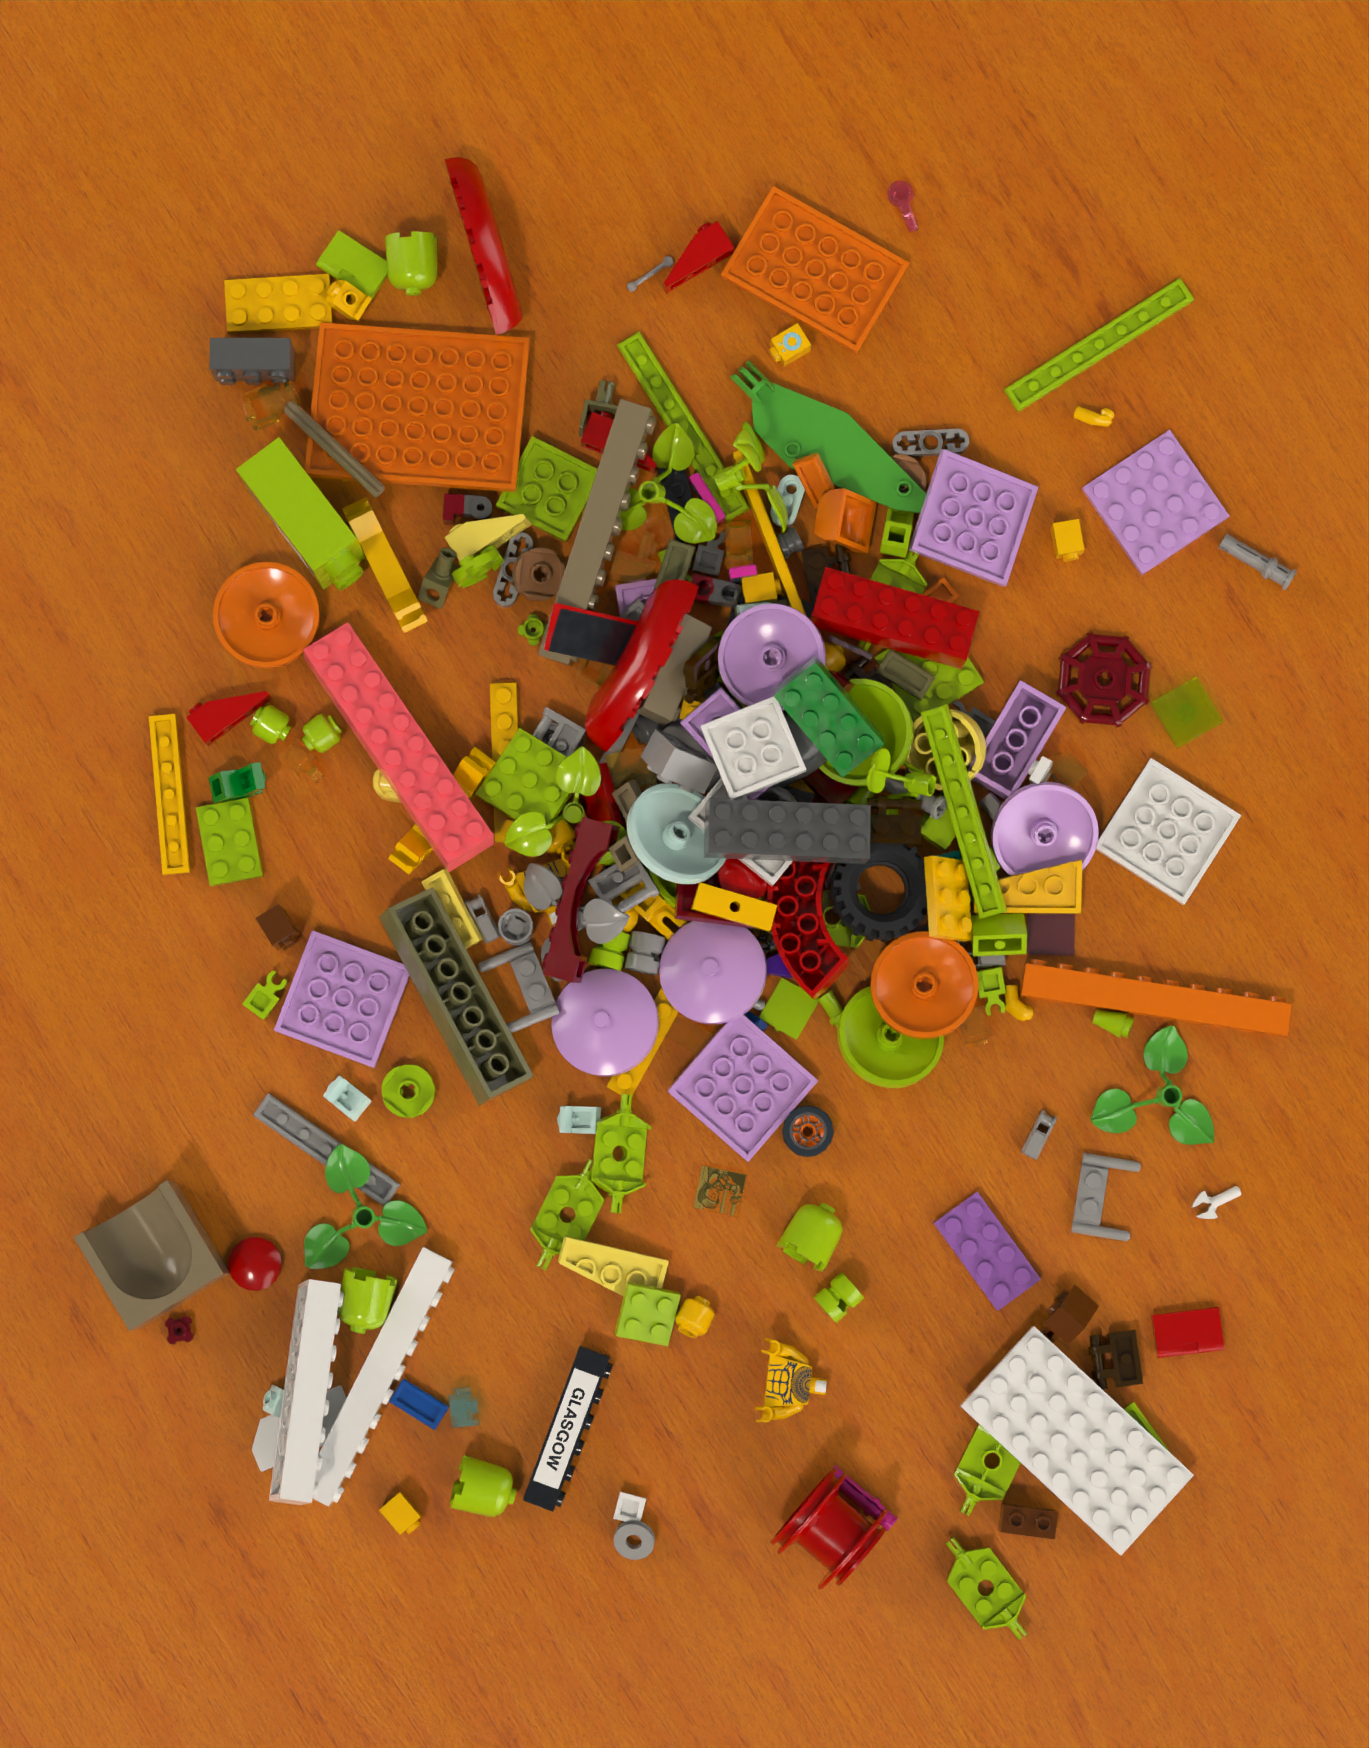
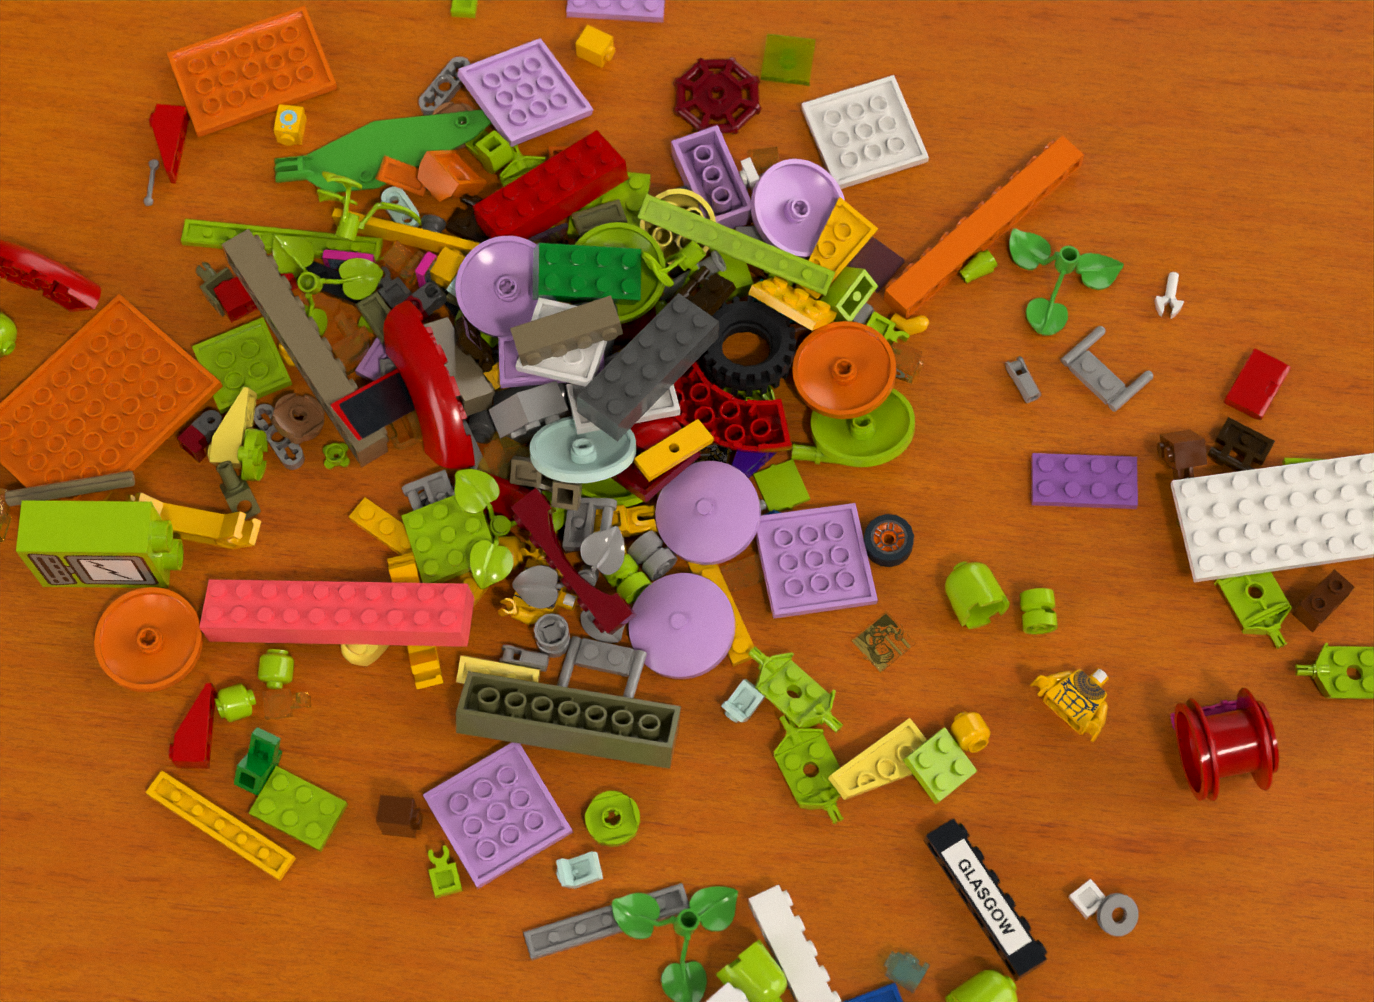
camera: 50 degrees left, 15 degrees down
none -> dark tan brick [510,296,623,366]

